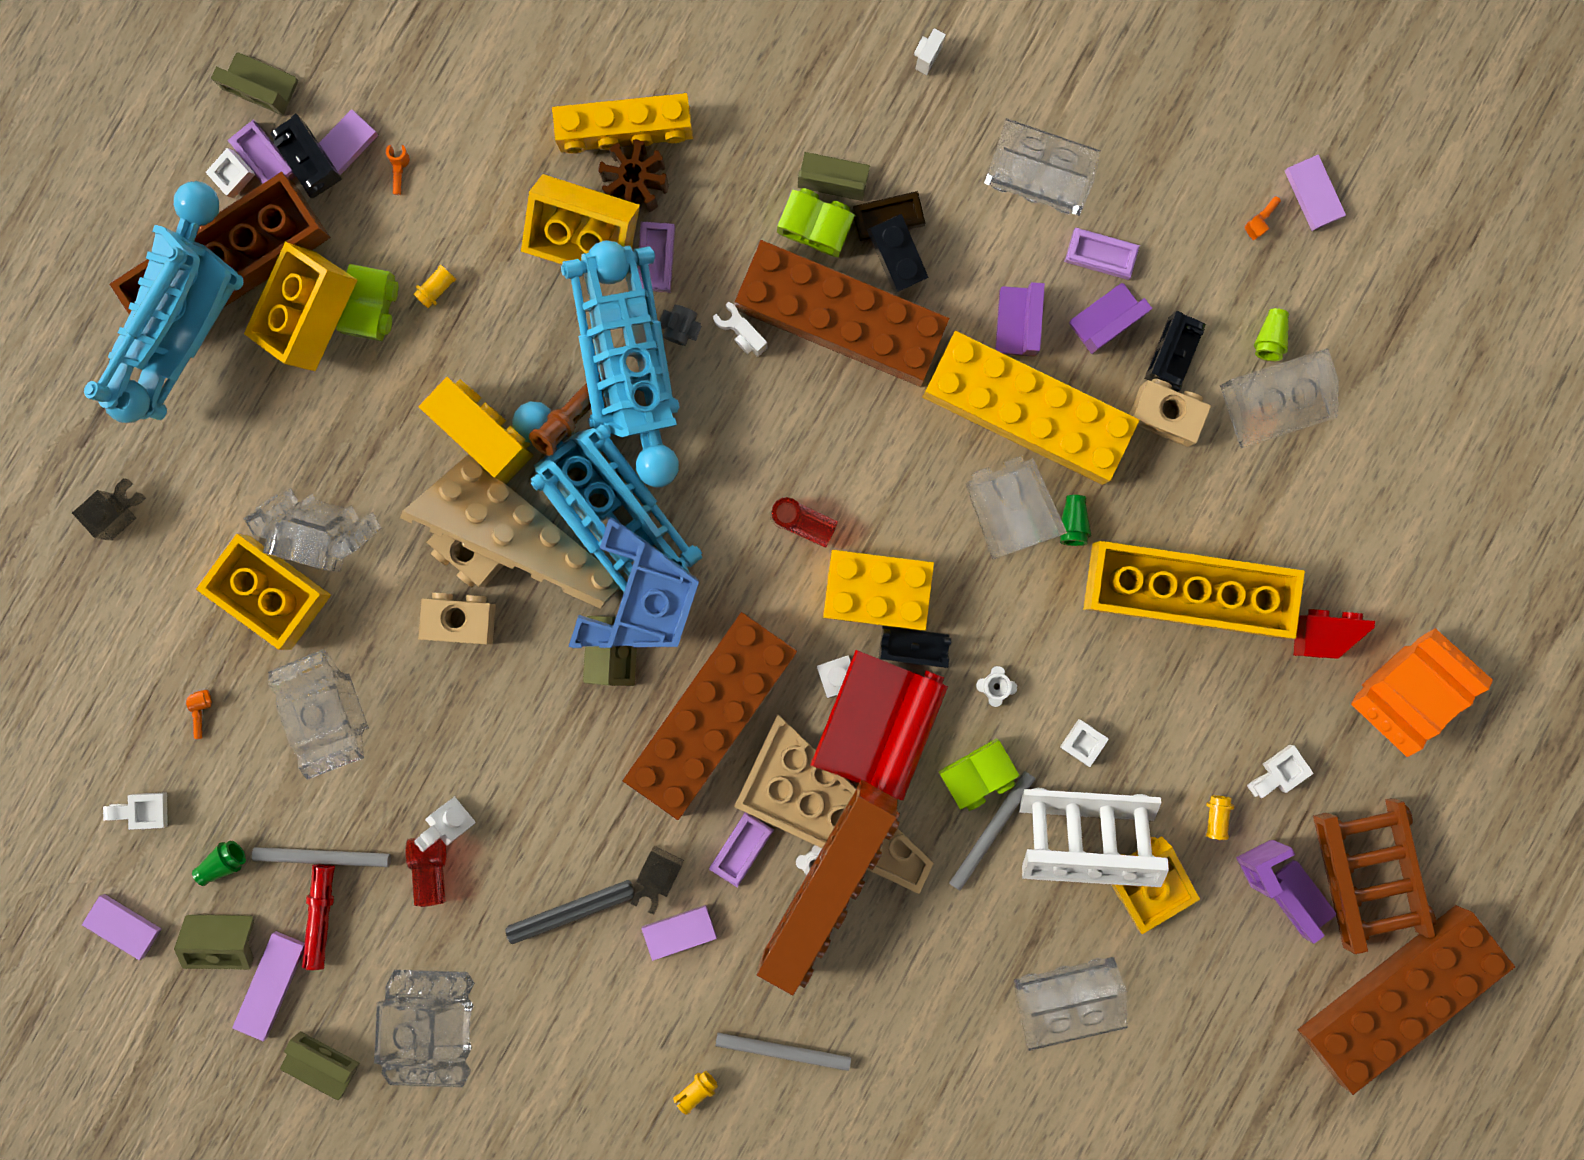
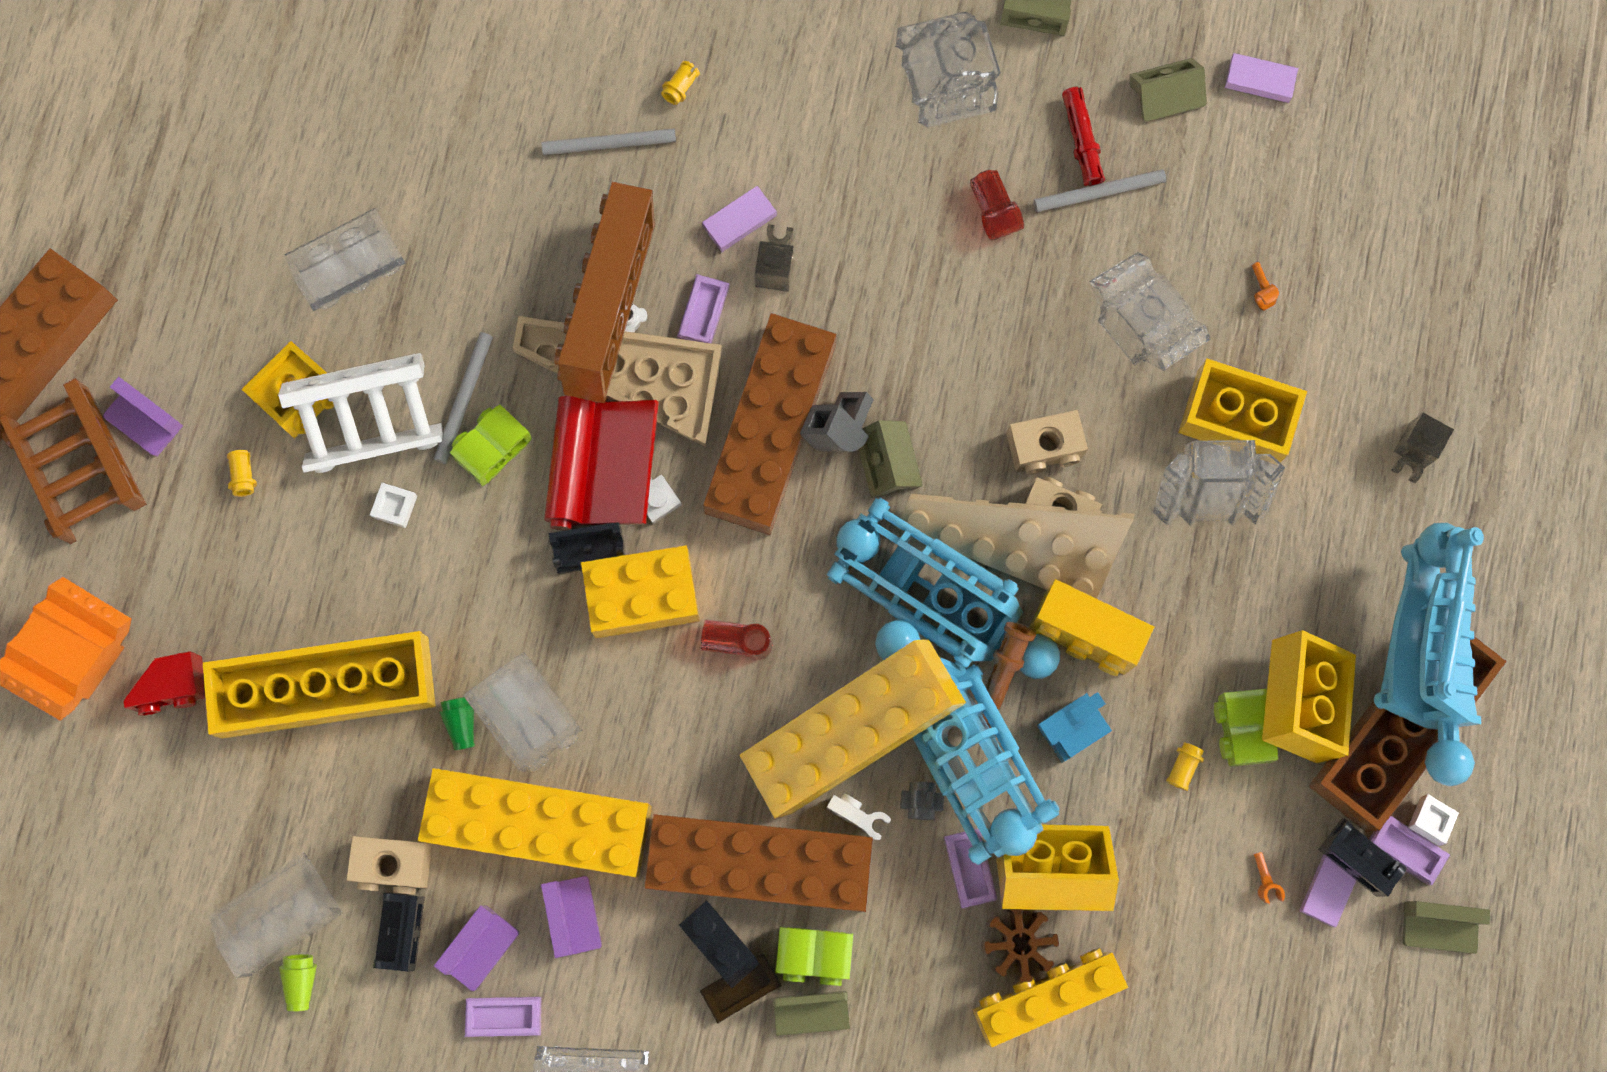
camera: 165 degrees right, 10 degrees down
white plate [103,793,168,830] -> none
green cone [192,841,246,886] -> none
lavender tile [232,931,305,1041] -> none
white plate [414,796,476,852] -> none
dark grey axle [505,880,635,944] -> none
medium blue wing [568,517,699,648] -> none
white plate [976,666,1017,707] -> none
medium lavender panel [1236,840,1295,899] -> none
white plate [1247,745,1314,798] -> none
none -> yellow brick [740,640,966,819]
none -> dark grey brick [800,392,874,452]
none -> dark azure piece [1037,692,1112,763]

